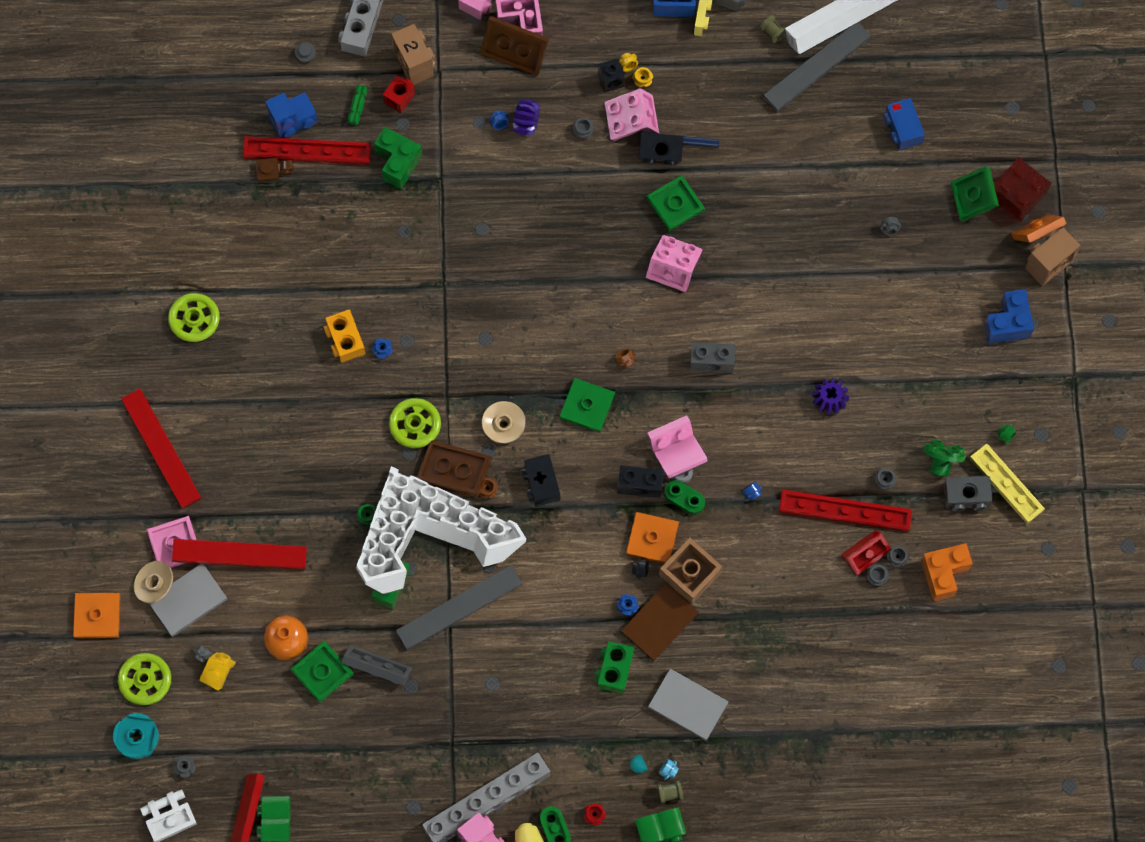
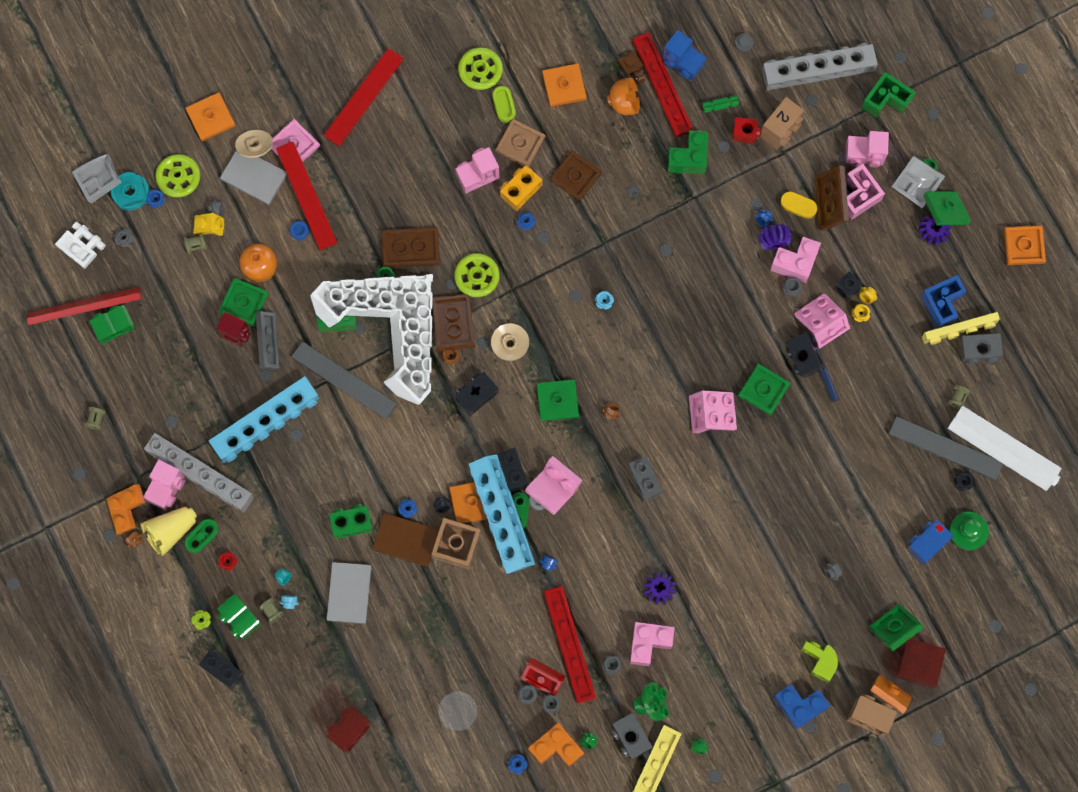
camera: 65 degrees right, 5 degrees up
none -> light grey plate [72,154,122,204]
none -> blue plate [147,190,165,208]
none -> olive bush [184,233,207,254]
none -> medium azure brick [209,376,319,463]
none -> dark red brick [216,312,251,347]
none -> blue tile [290,221,309,241]
none -> clear red brick [326,706,373,755]
none -> reddish brown tile [381,227,440,268]
none -> clear tile [438,692,477,731]
none -> bright pink brick [455,147,499,194]
none -> medium azure brick [469,455,535,574]
none -> lime tile [493,86,516,123]
none -> medium nougat tile [495,119,546,167]
none -> blue plate [508,754,527,774]
none -> orange plate [542,63,587,107]
none -> reddish brown tile [550,151,602,202]
none -> green plate [579,732,598,750]
none -> medium azure plate [595,291,614,309]
none -> orange cylinder [607,78,640,116]
none -> bright pink brick [630,622,675,666]
none -> bright pink brick [771,237,821,283]
none -> yellow tile [780,192,817,219]
none -> lime brick [801,641,838,683]
none -> green plate [949,512,989,551]
none -> black plate [954,472,973,491]

